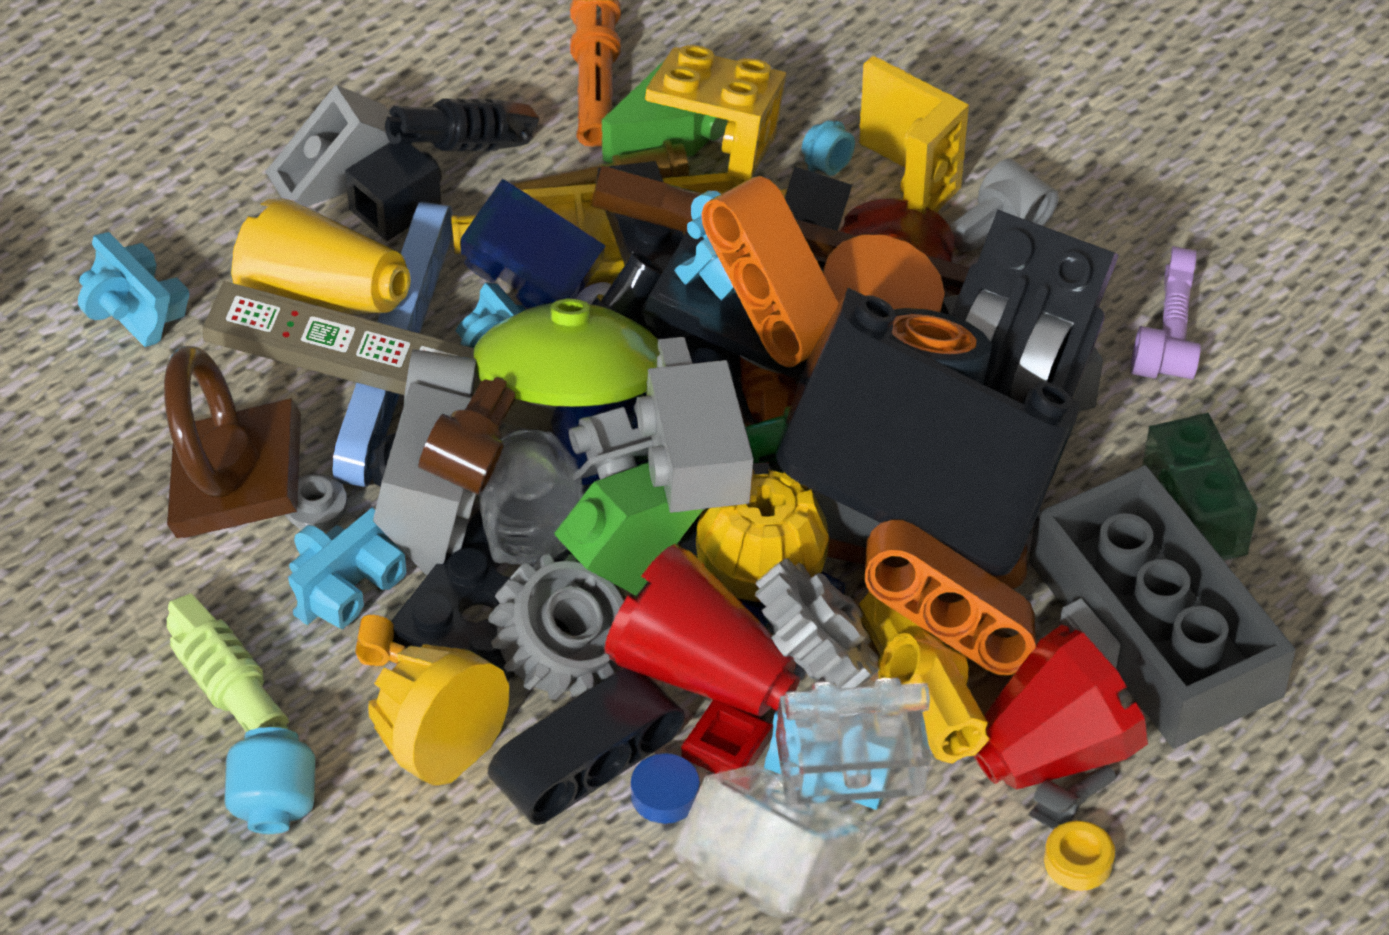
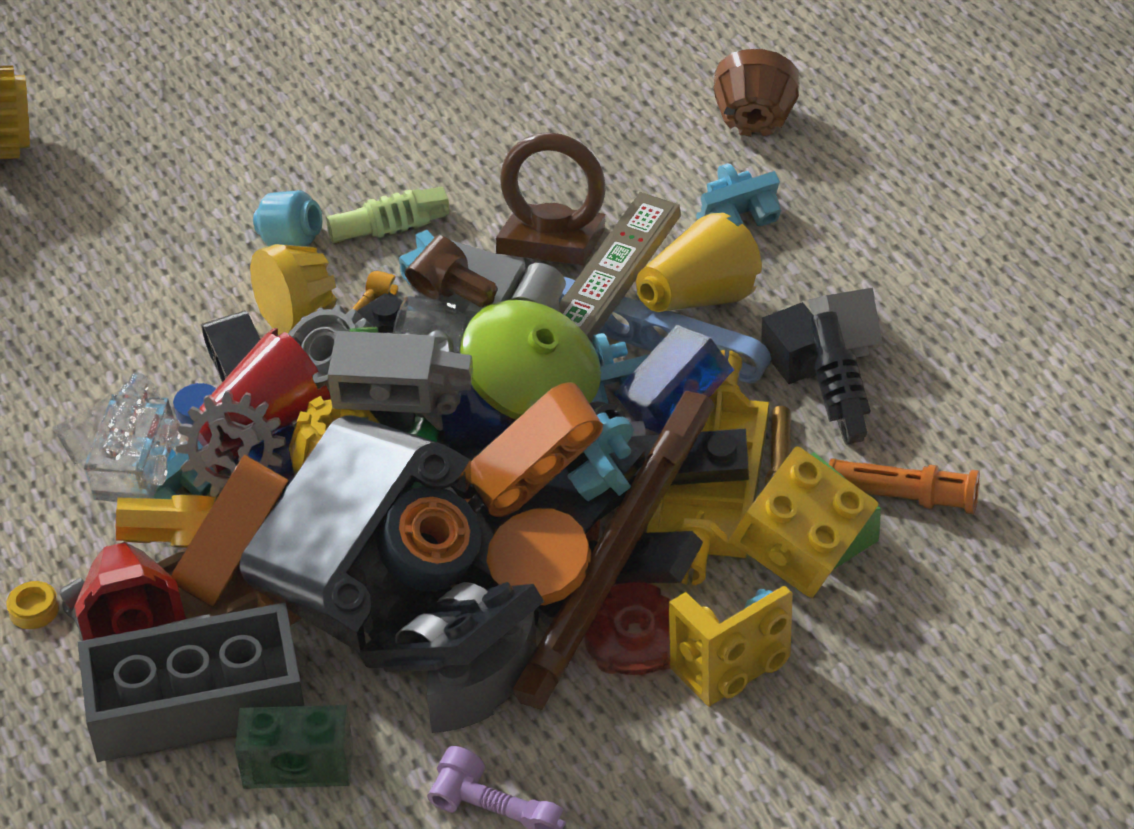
camera: 110 degrees right, 5 degrees down
light grey axle [948,158,1059,252] -> none

